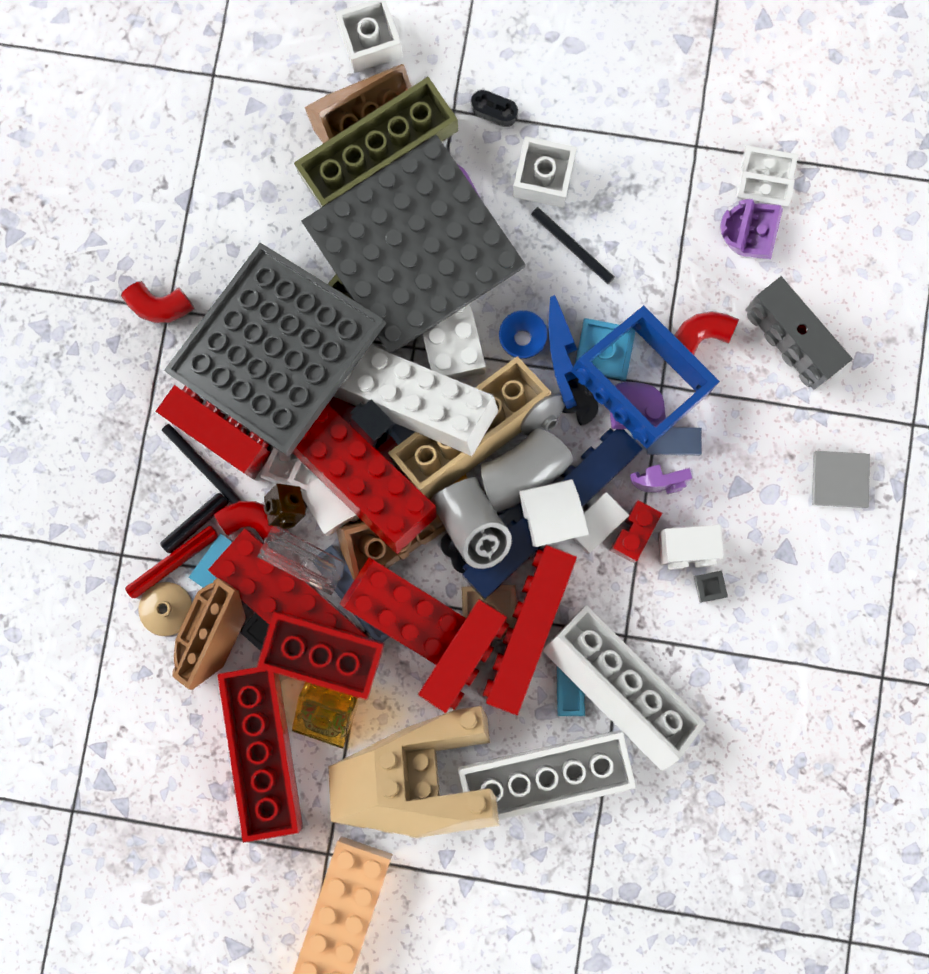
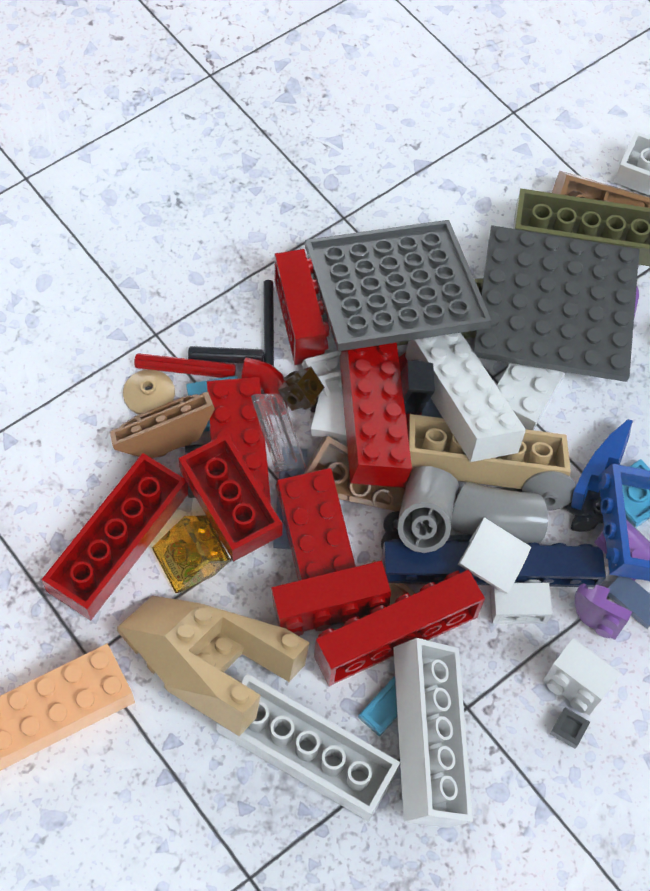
camera: 30 degrees right, 20 degrees down
red cylinder [121,281,195,323] -> none
blue piece [499,310,547,359] -> none
red brick [610,500,662,563] -> none

